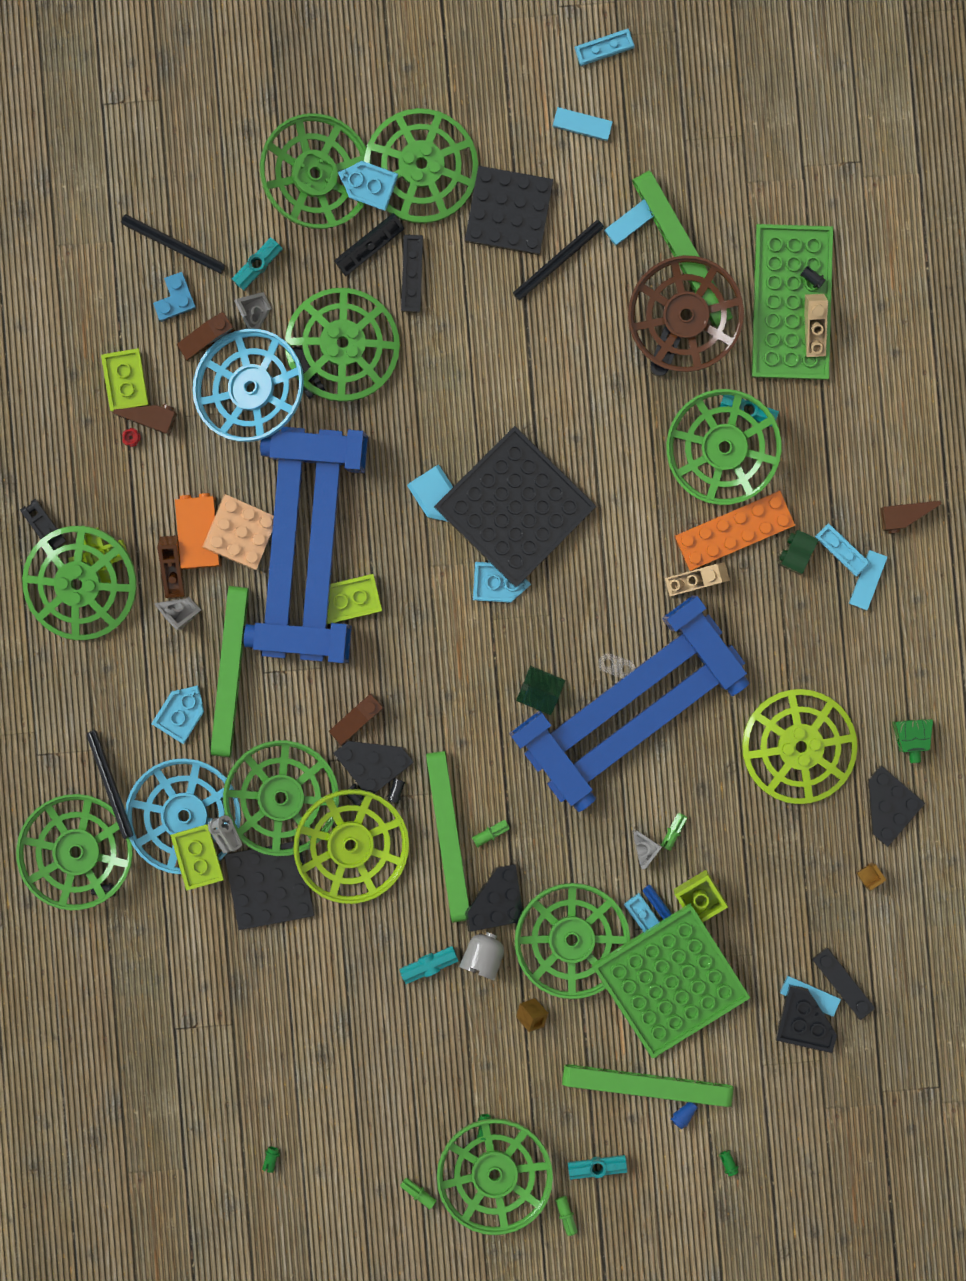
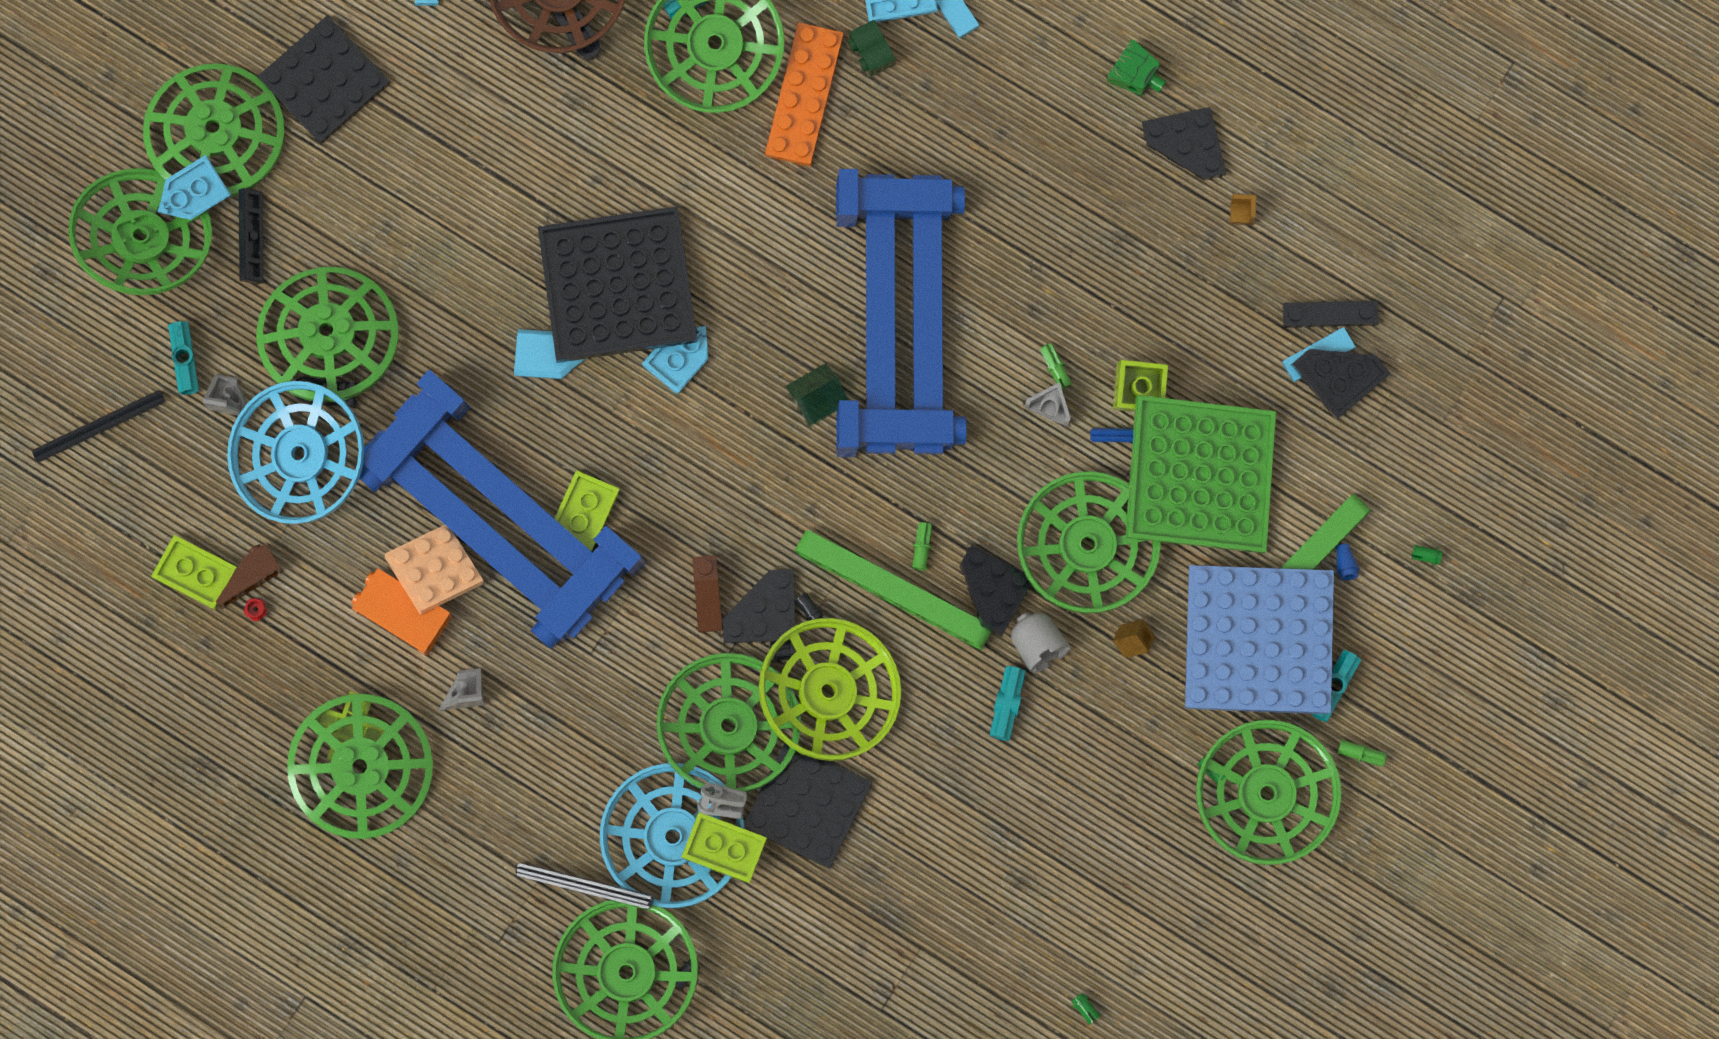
camera: 50 degrees left, 10 degrees down
black plate [20,498,67,550] -> none
medium azure tile [151,686,204,744] -> none
dark azure plate [153,272,196,322] -> none
reddish brown slope [157,535,185,598] -> none
reddish brown slope [177,312,235,361] -> none
bright green beam [211,586,249,757] -> none
bright green axle [400,1178,437,1210] -> none
black plate [401,235,423,313] -> none
black axle [513,220,604,300] -> none
clear plate [598,653,636,678] -> none
medium azure tile [624,893,660,932] -> none
tan slope [665,562,730,597] -> none
lime dish [742,689,857,804] -> none
none -> medium blue plate [1185,565,1334,714]

